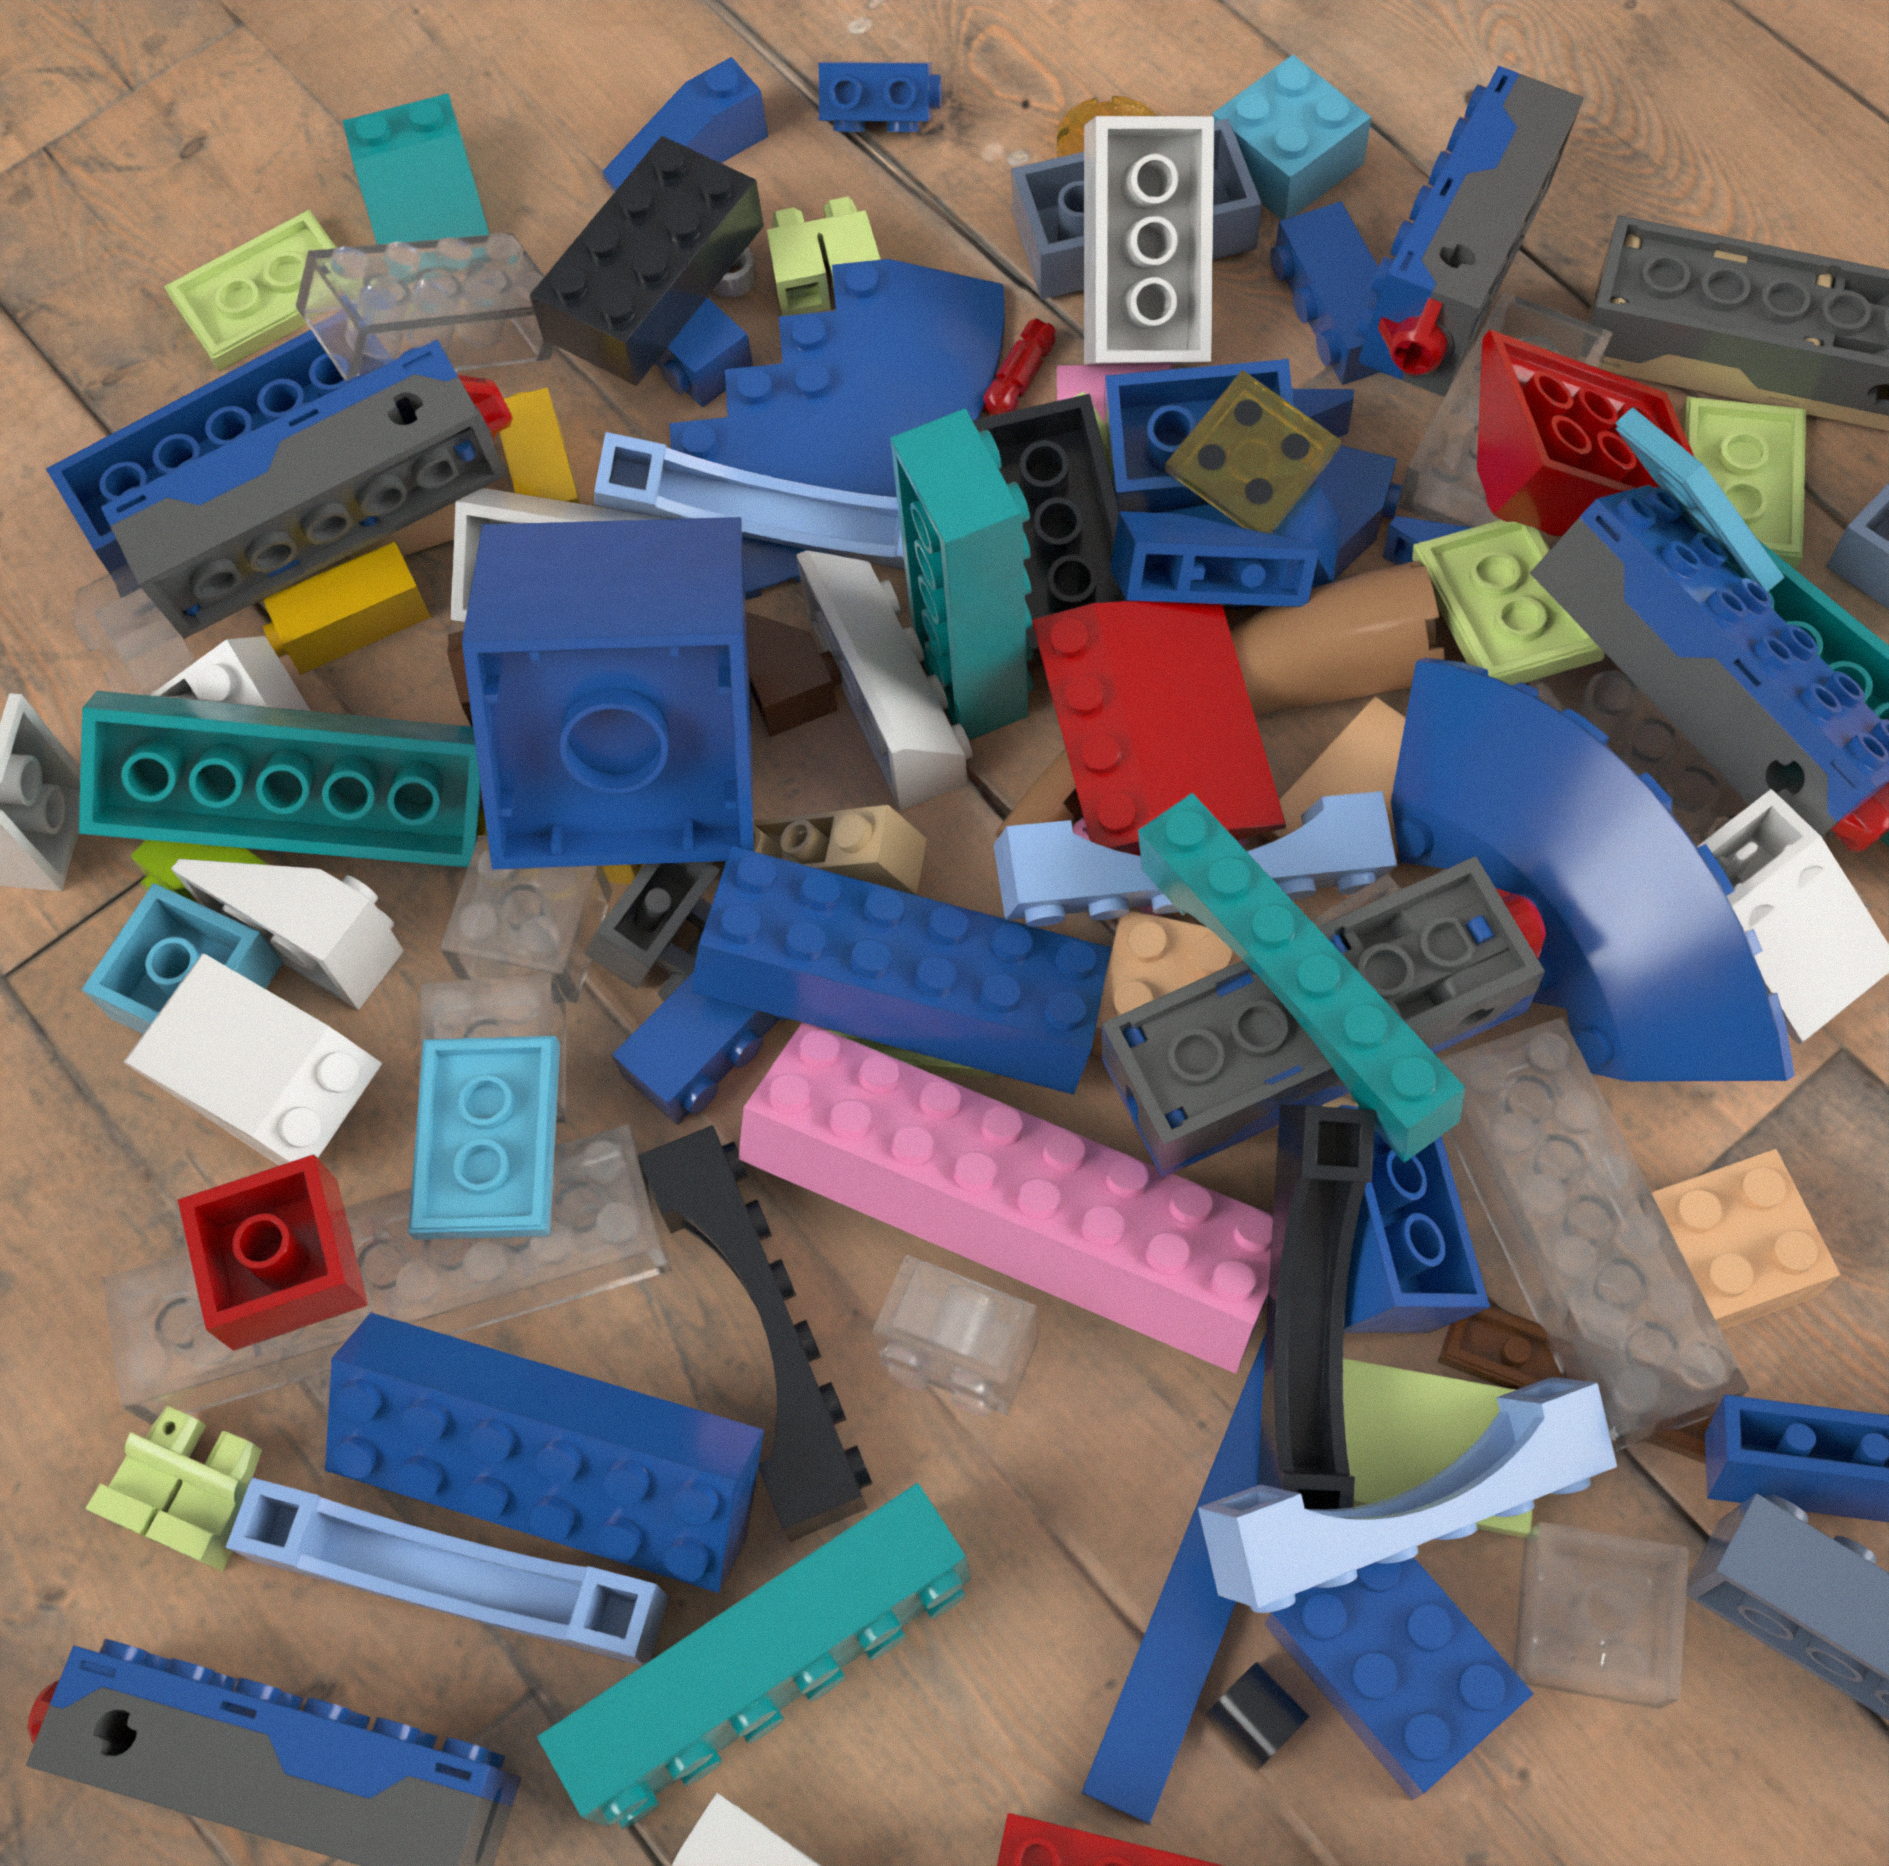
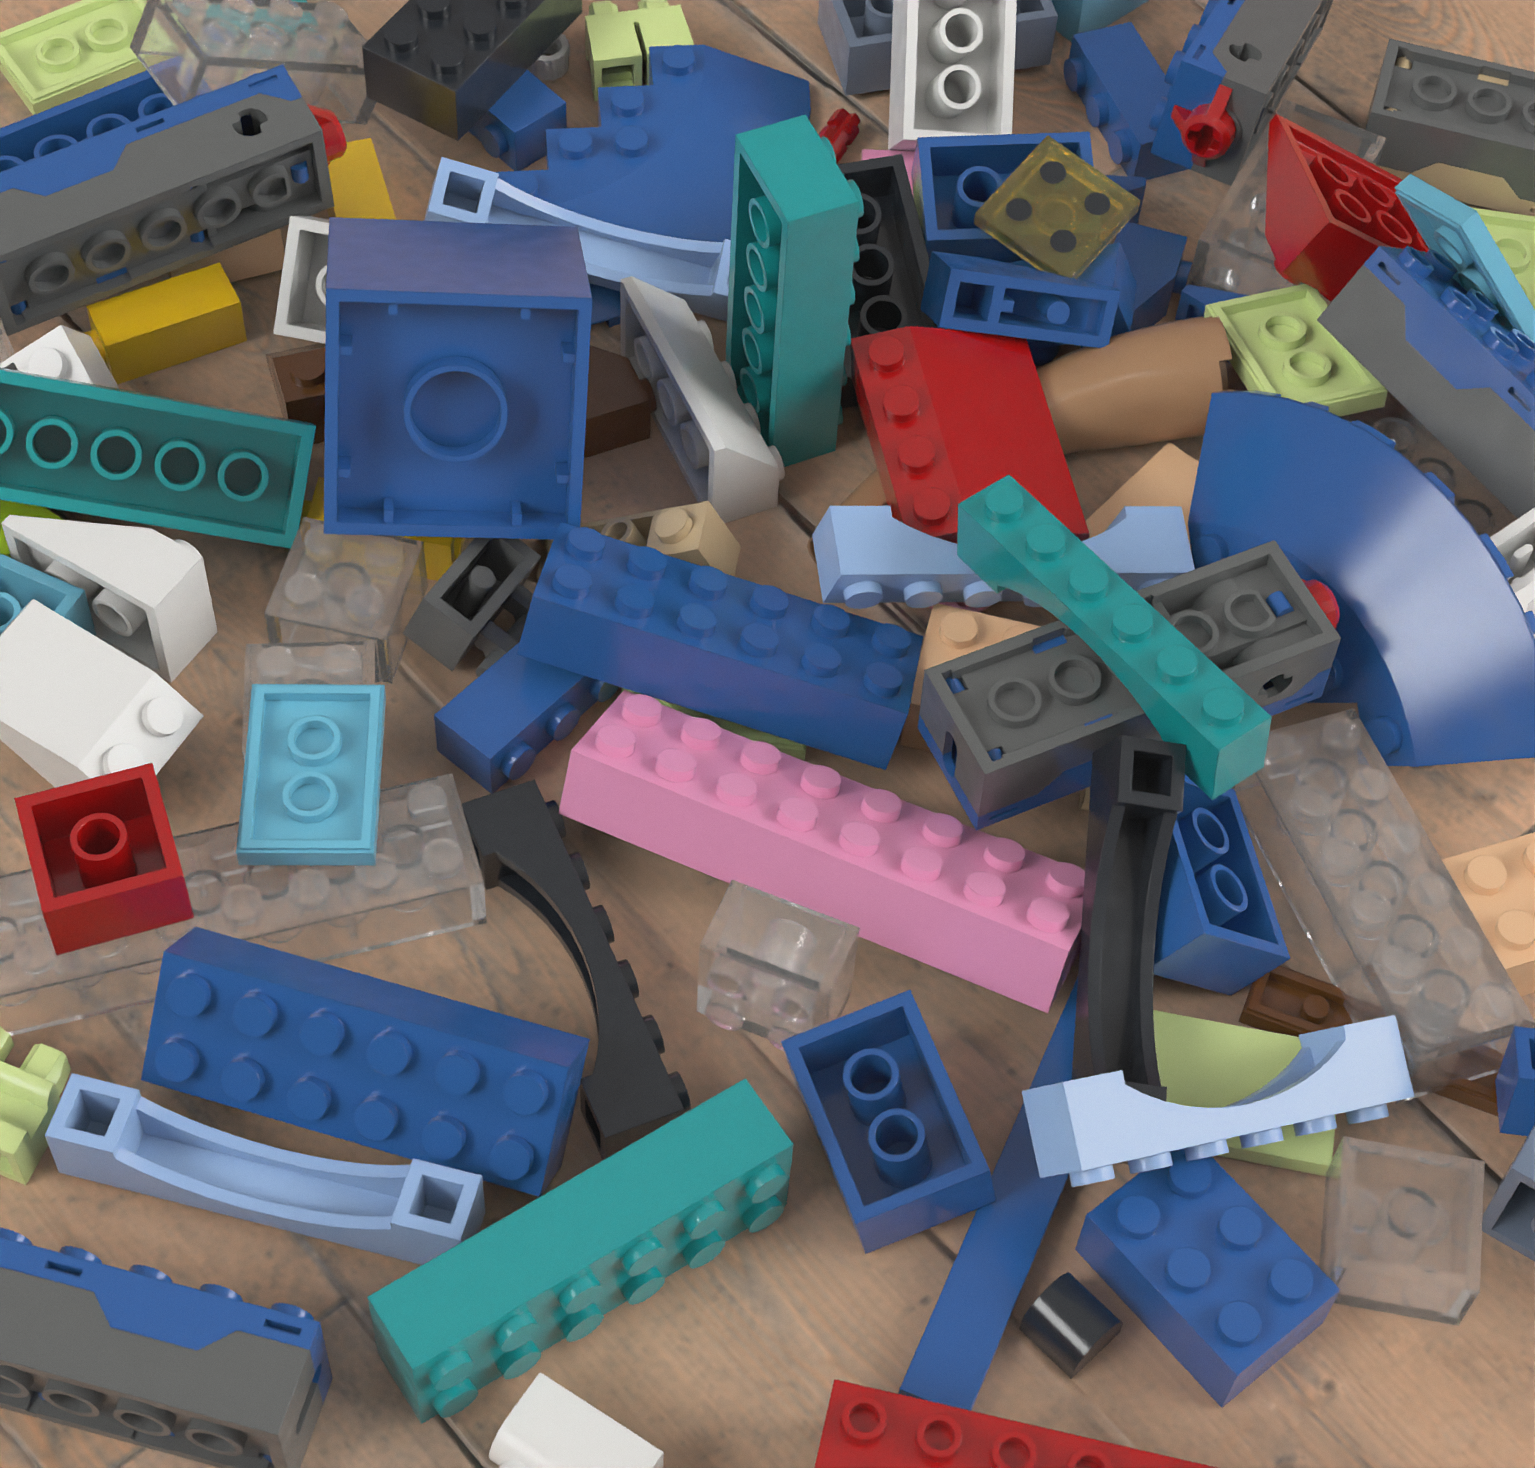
camera: 10 degrees left, 10 degrees down
none -> blue brick [781,990,996,1254]

